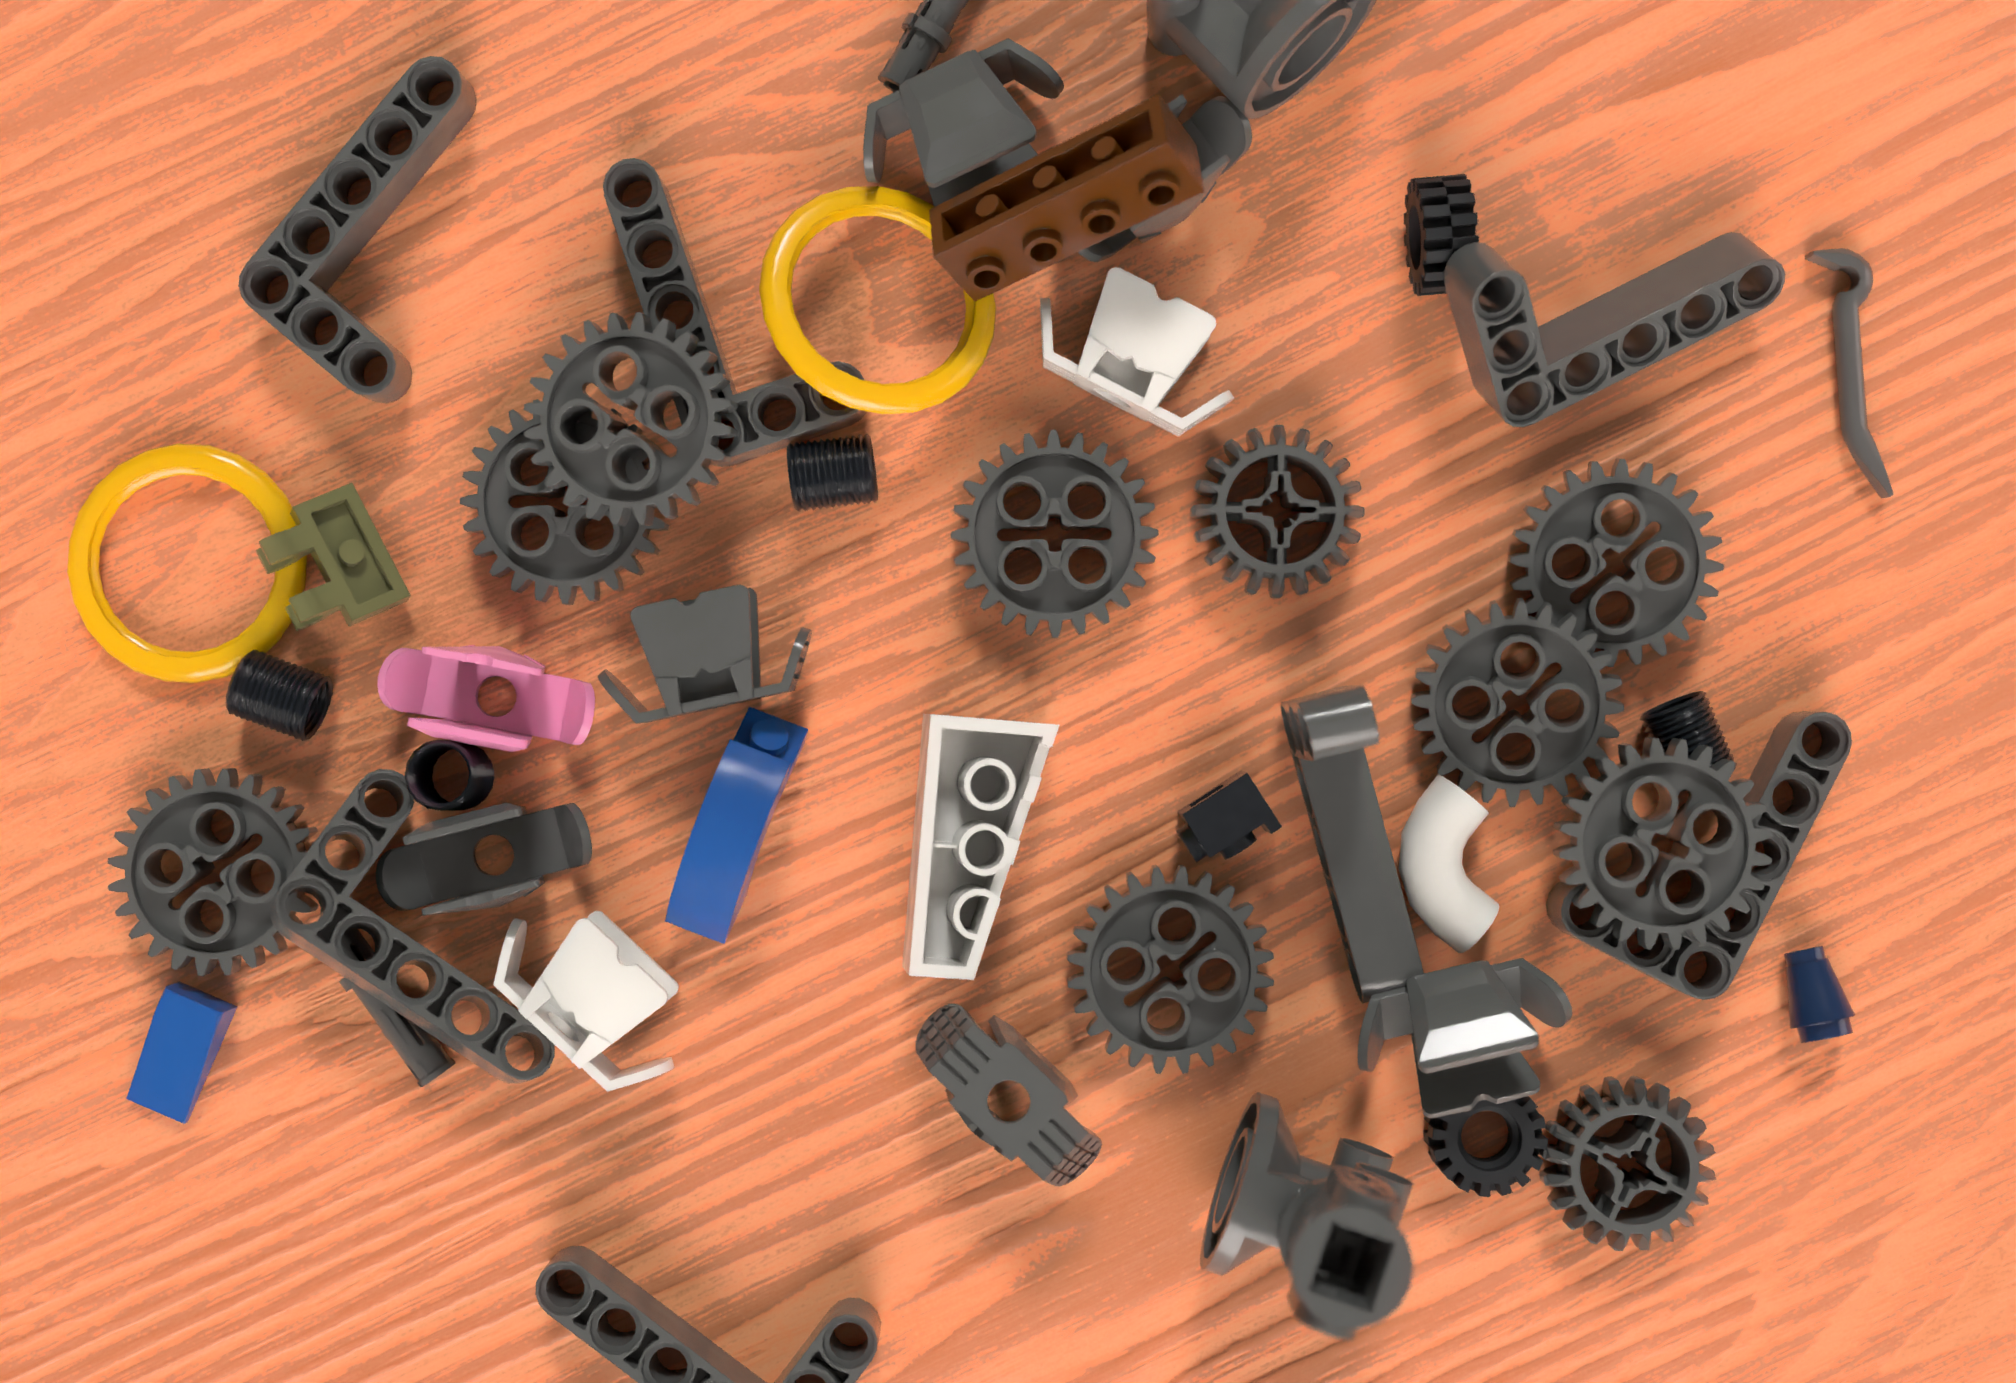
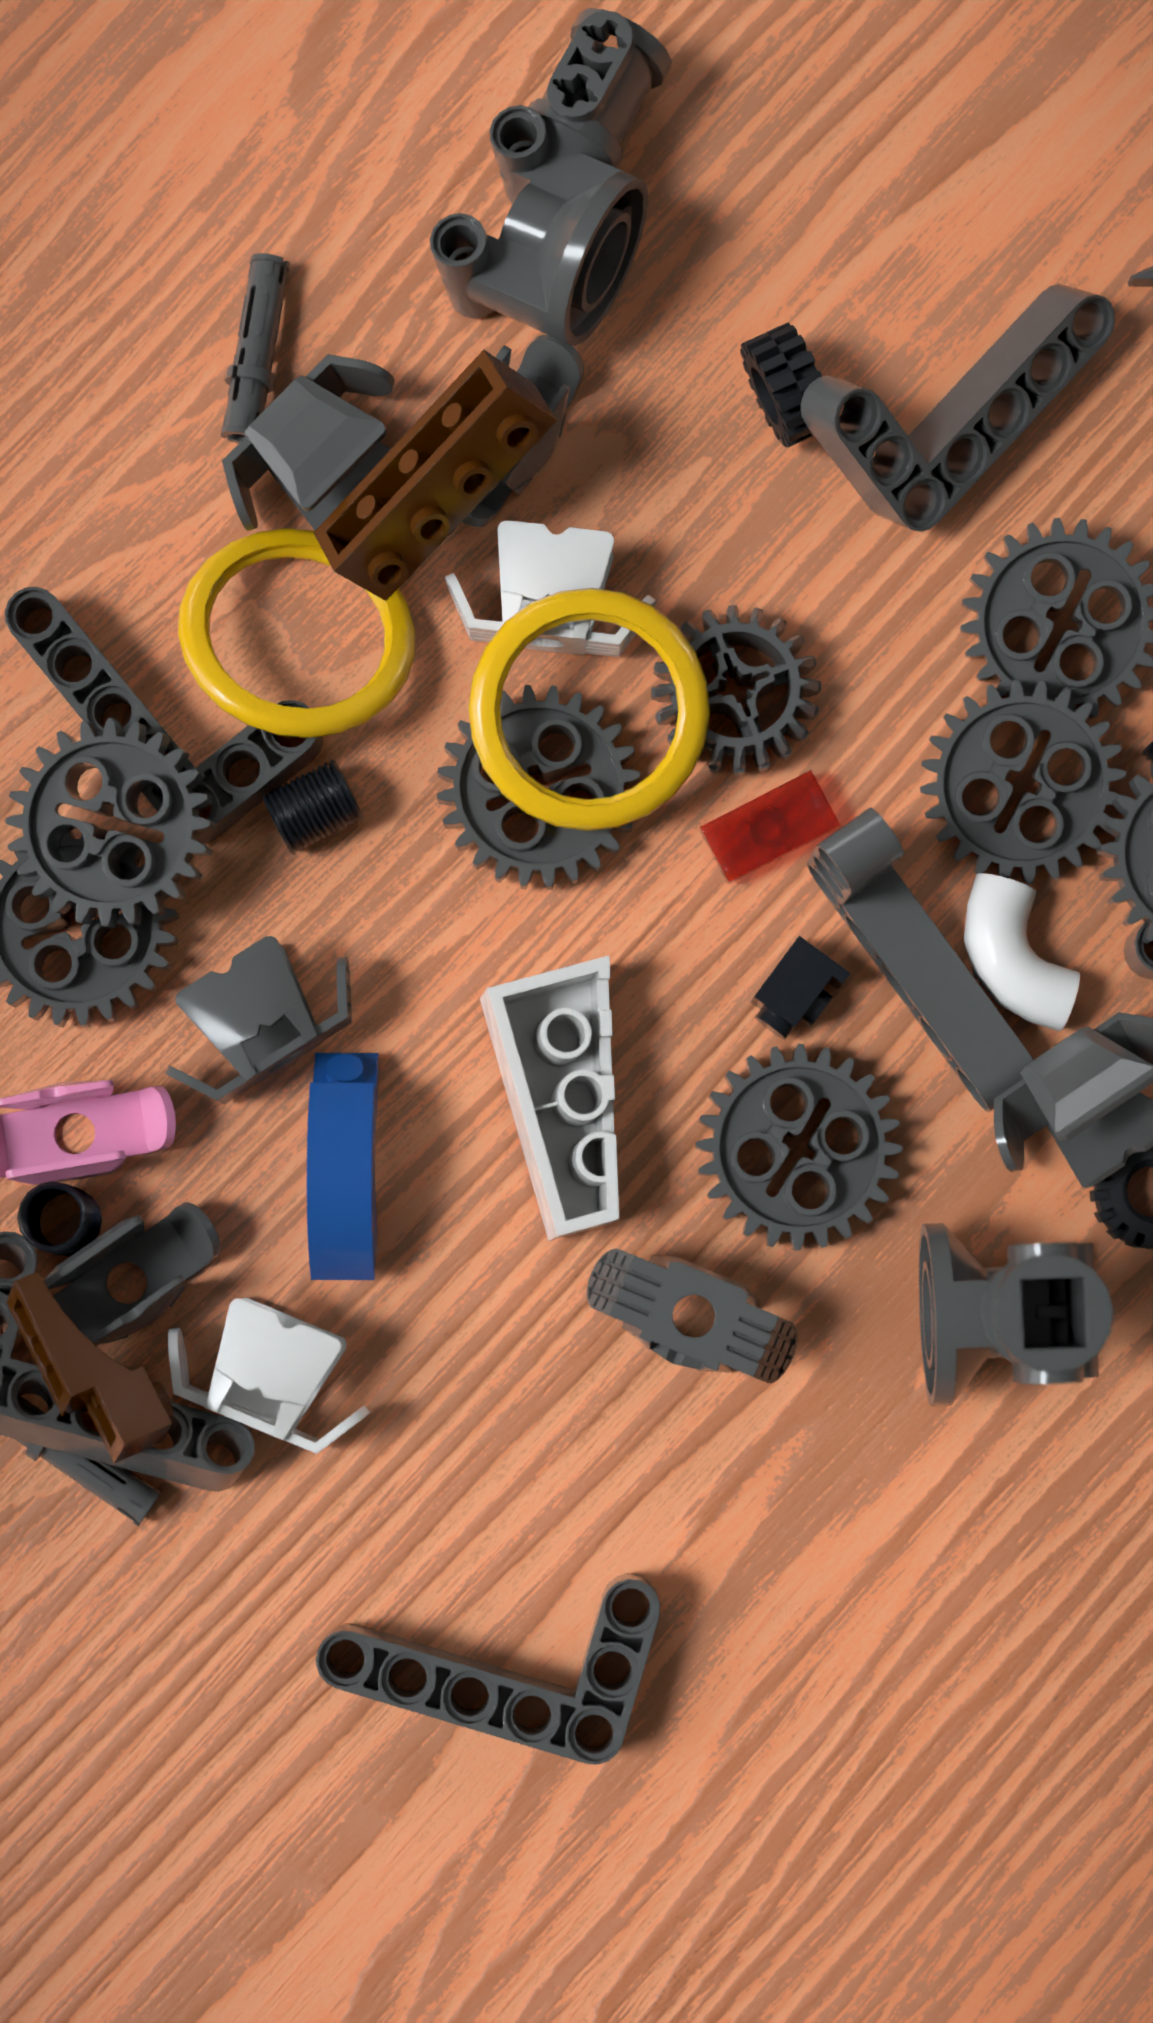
camera: 25 degrees left, 5 degrees down
none -> reddish brown slope [6,1271,173,1464]
none -> yellow wedge [468,588,710,831]
none -> clear red plate [699,770,840,885]

